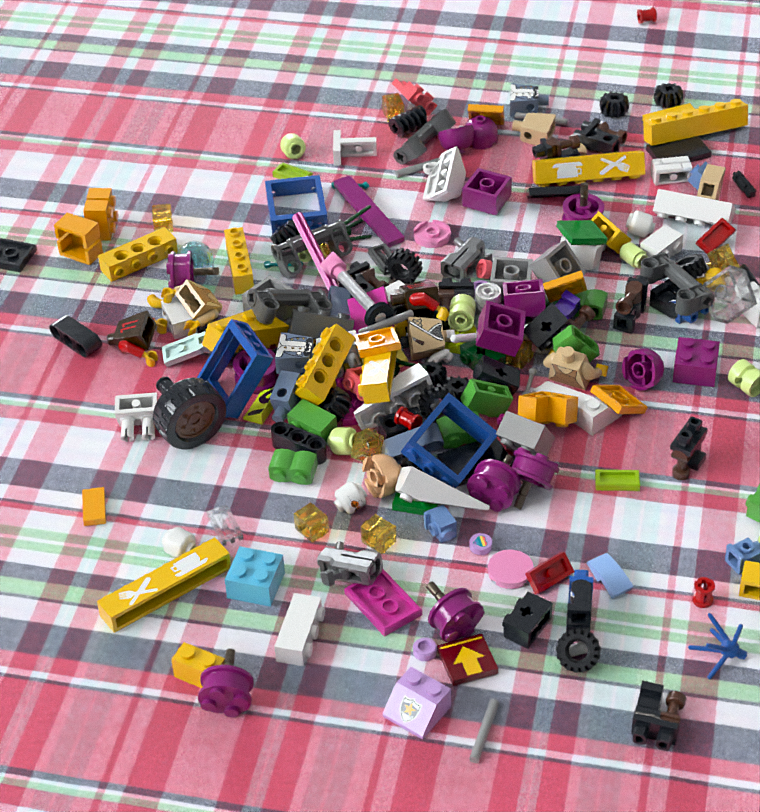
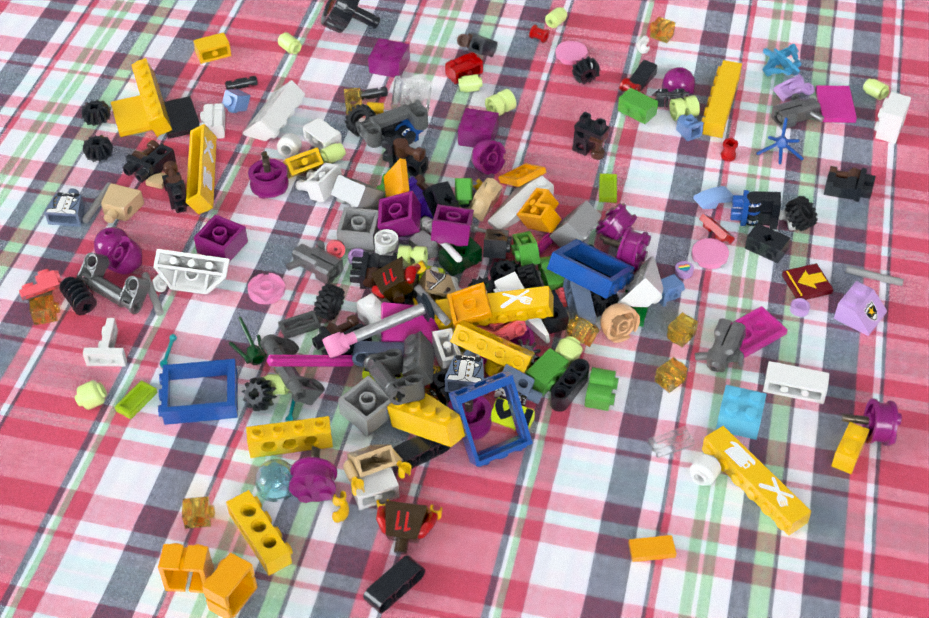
camera: 90 degrees left, 5 degrees up
white brick [115,392,159,442] -> none
black wheel [153,377,226,450] -> none
light aqua hinge [162,331,211,367] -> none
magenta tile [334,175,405,248] -> none
white head [334,481,367,514] -> none
red bush [394,406,423,430] -> none
magenta wheel [426,581,485,642] -> none
light orange tile [468,104,505,125] -> none
black tile [526,186,581,198] -> none
green tile [556,220,608,245] -> none
red tile [696,218,736,256] -> none
tan slope [697,164,726,200] -> none

